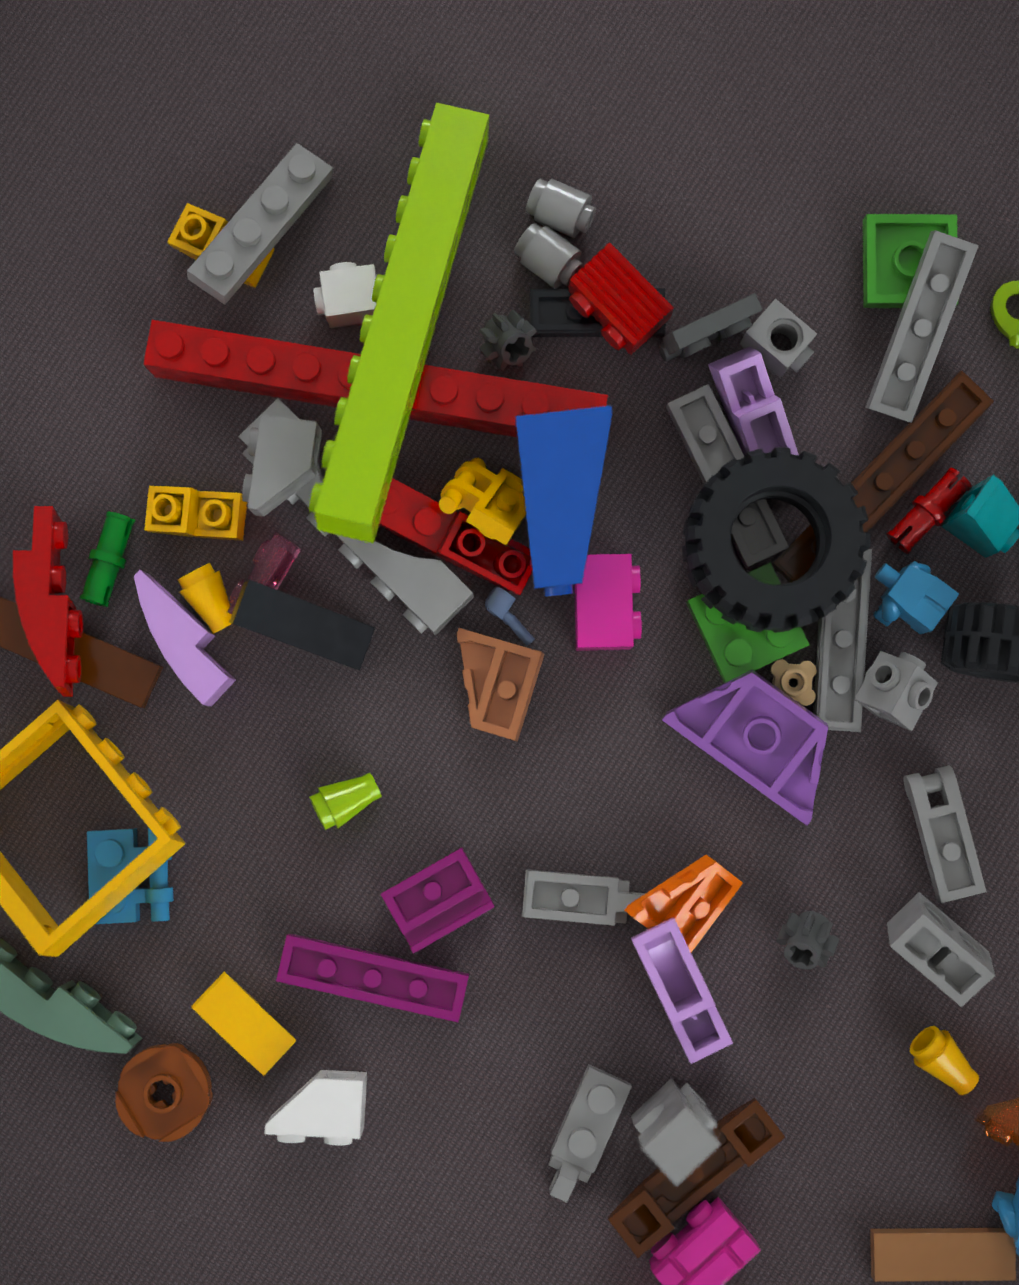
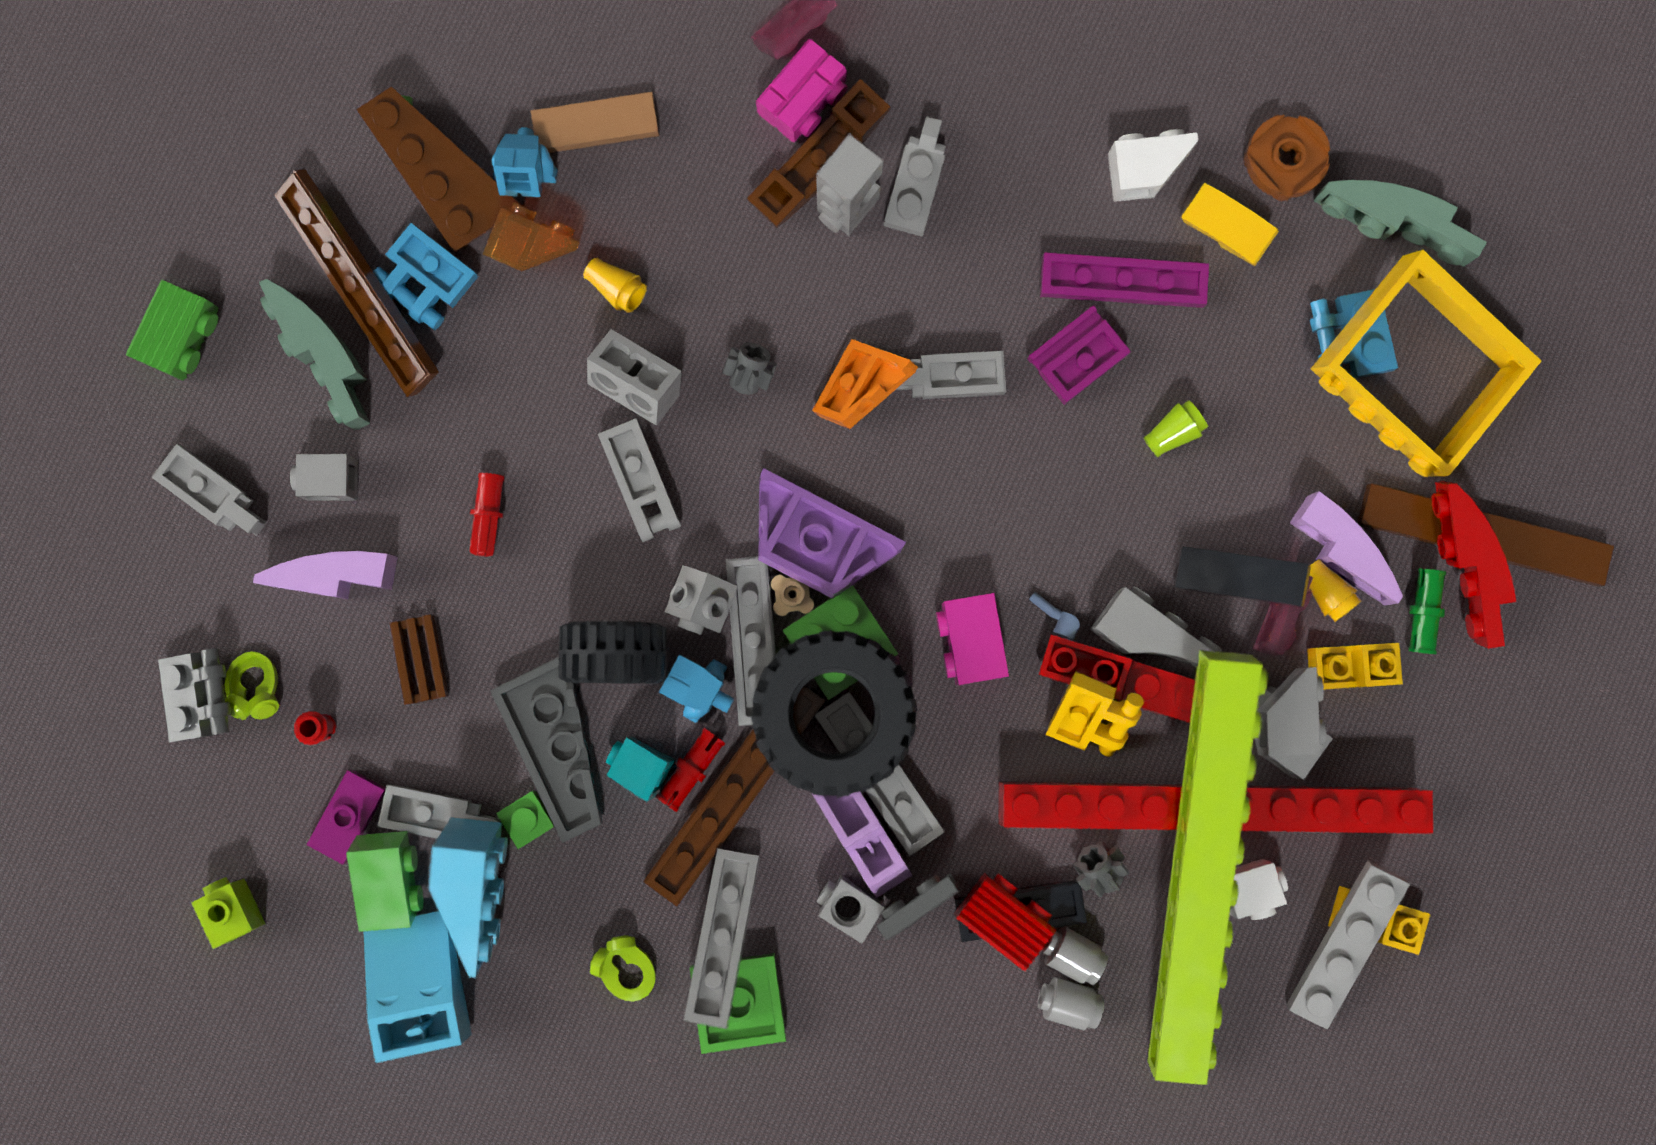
camera: 170 degrees right, 0 degrees up
nougat wing [457,628,544,742] -> none
blue slope [516,406,612,597] -> none
lavender slope [631,918,733,1064] -> none

